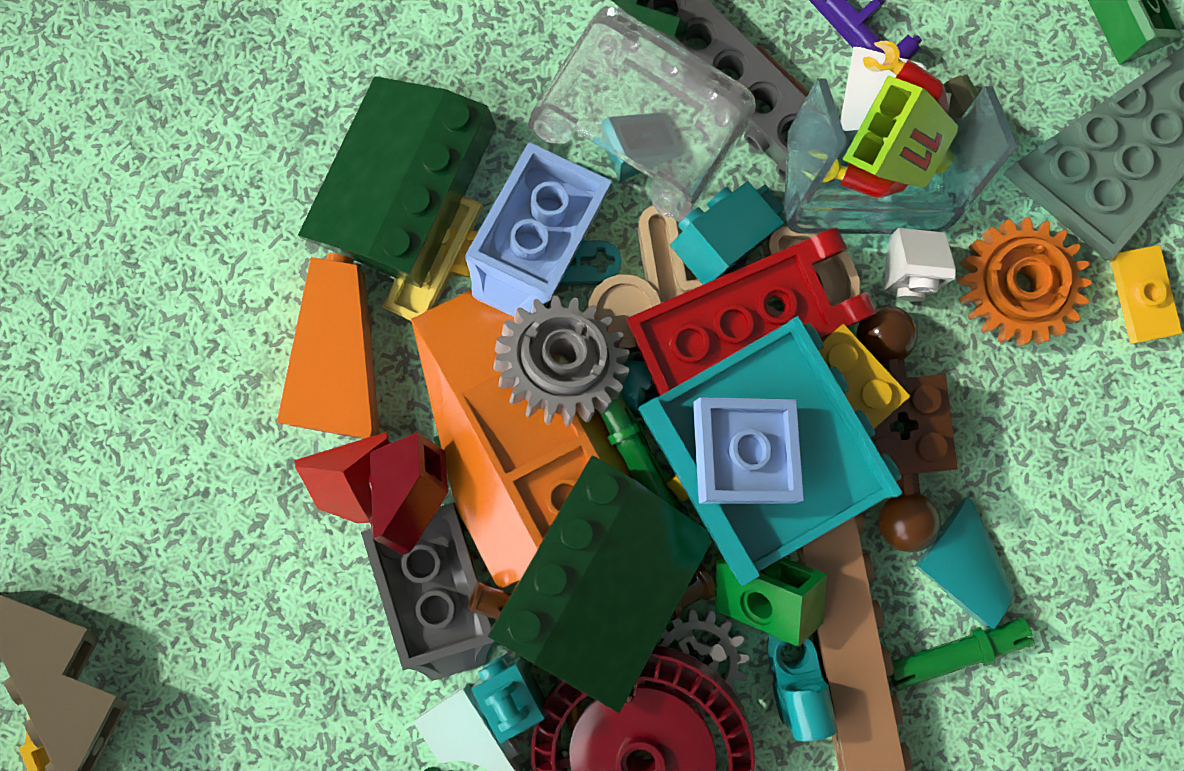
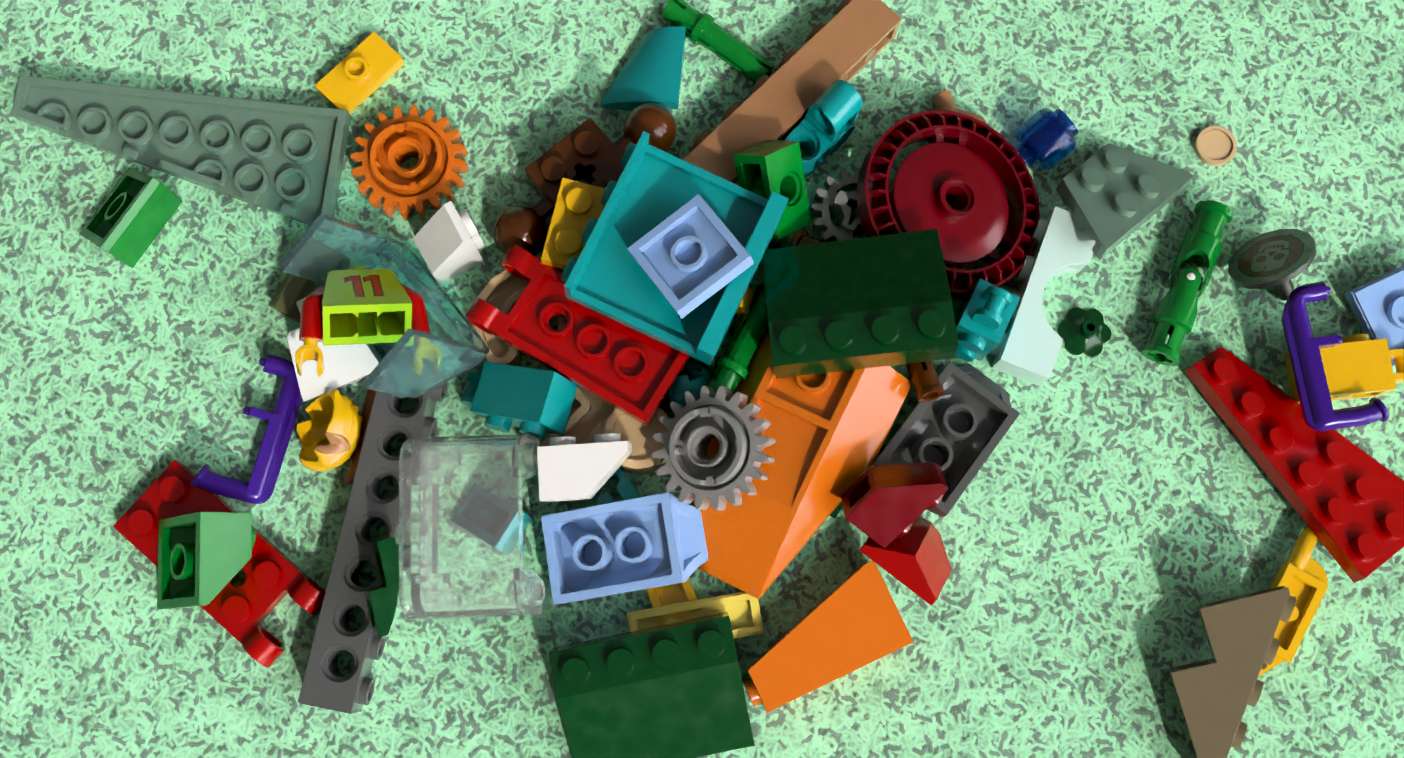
camera: 130 degrees left, 5 degrees down
none -> yellow hair [296,389,363,471]
none -> white slope [537,433,632,502]

